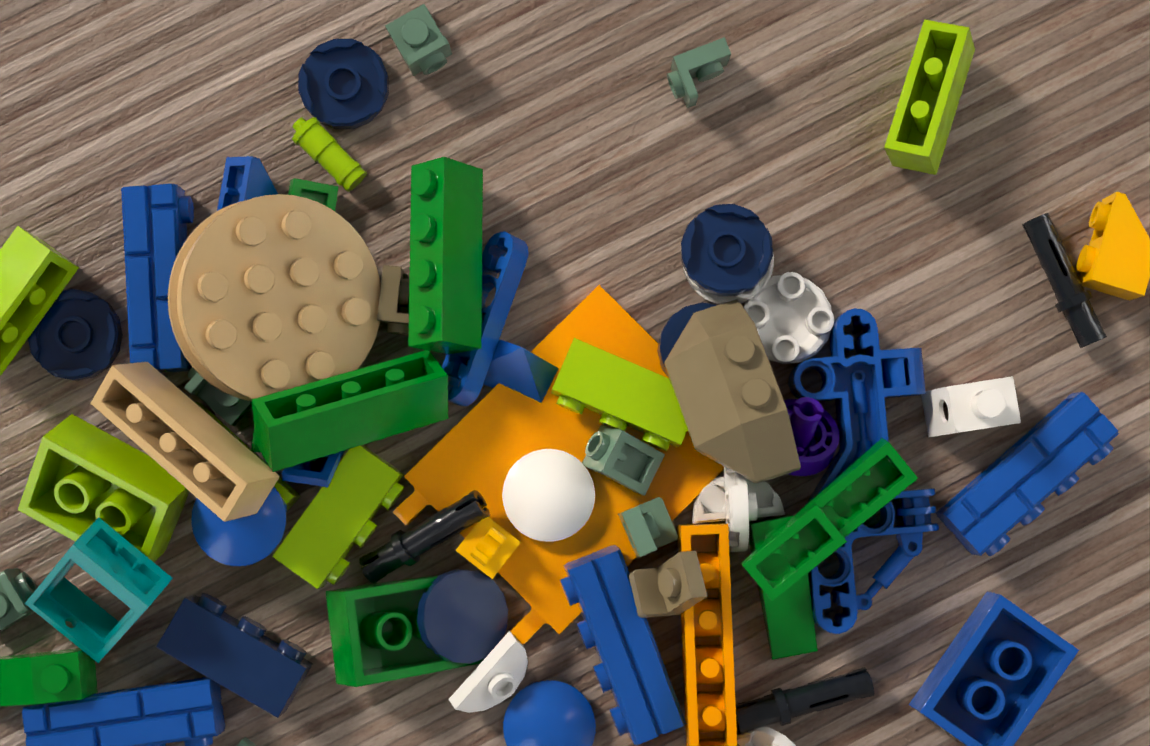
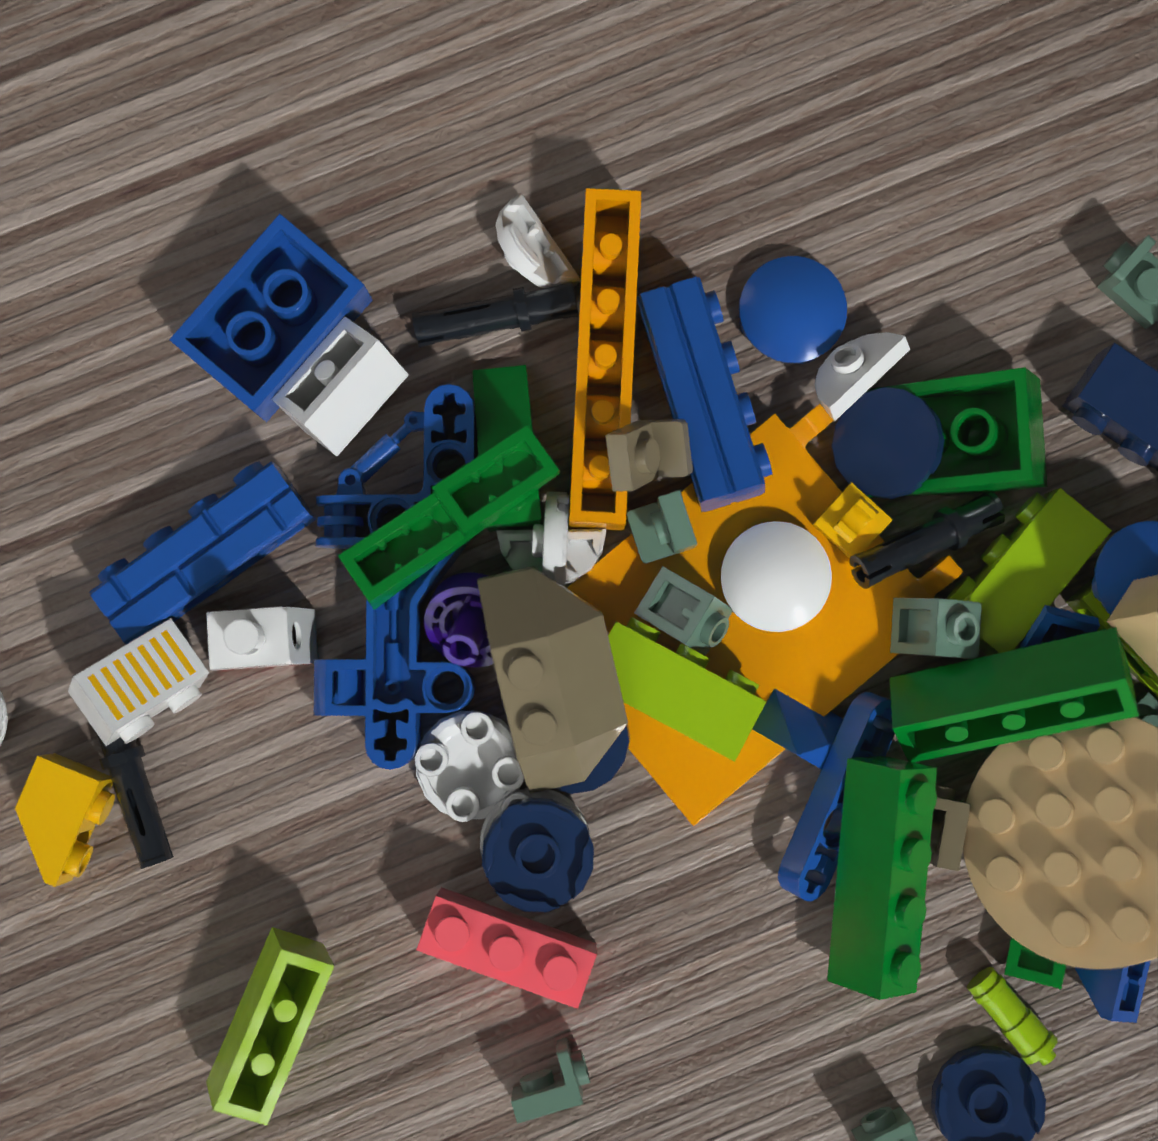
camera: 175 degrees left, 0 degrees up
none -> white brick [68,618,209,746]
none -> white brick [271,317,409,457]
none -> coral brick [416,887,597,1009]
none -> sand green bracket [890,598,981,658]

